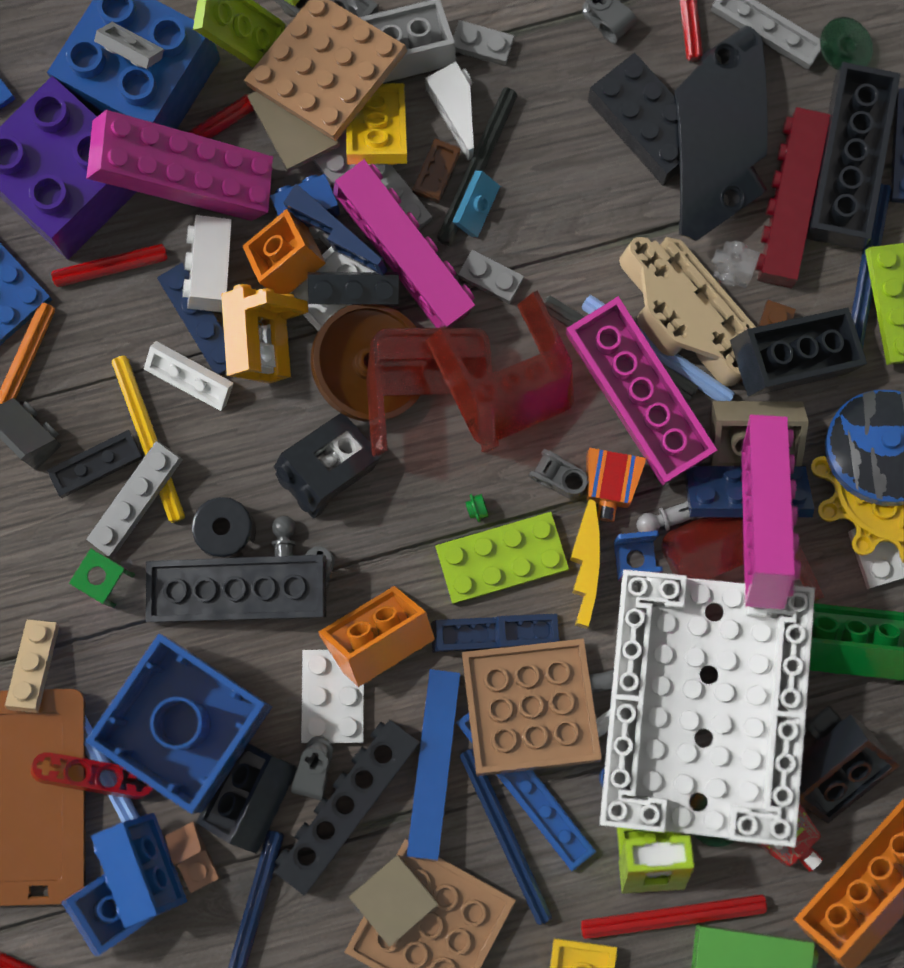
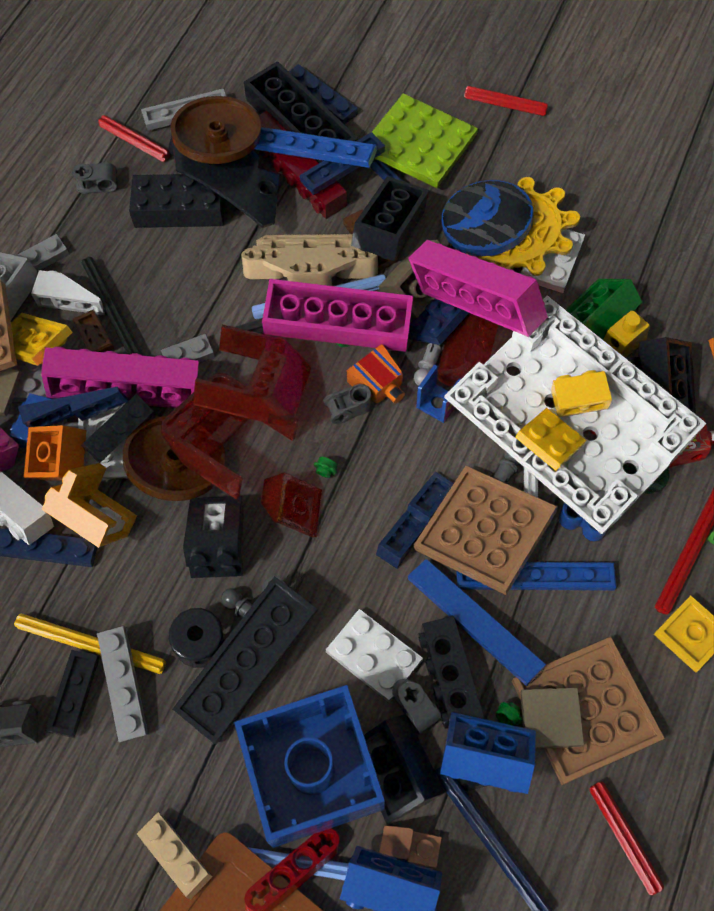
camera: 50 degrees left, 15 degrees down
green piece [69,548,135,608] -> none
white plate [144,341,234,411] -> none
orange slope [318,586,435,687] -> none
lime plate [435,512,569,605] -> none
dark azure plate [452,171,500,237] -> none
dark blue axle [460,749,552,925] -> none
yellow slope [569,499,600,629] -> none
lime brick [616,827,694,893] -> none
clear brick [711,241,760,288] -> none
clear green dish [820,17,873,71] -> none
none -> reddish brown dish [171,96,261,164]
none -> blue tile [255,127,377,168]
none -> clear red slope [261,472,322,538]
none -> dark blue plate [300,132,385,195]
none -> blue slope [440,712,536,794]
none -> green plate [496,702,522,726]
none -> yellow plate [515,408,587,471]
none -> yellow brick [551,370,612,418]
none -> yellow torso [603,310,650,357]

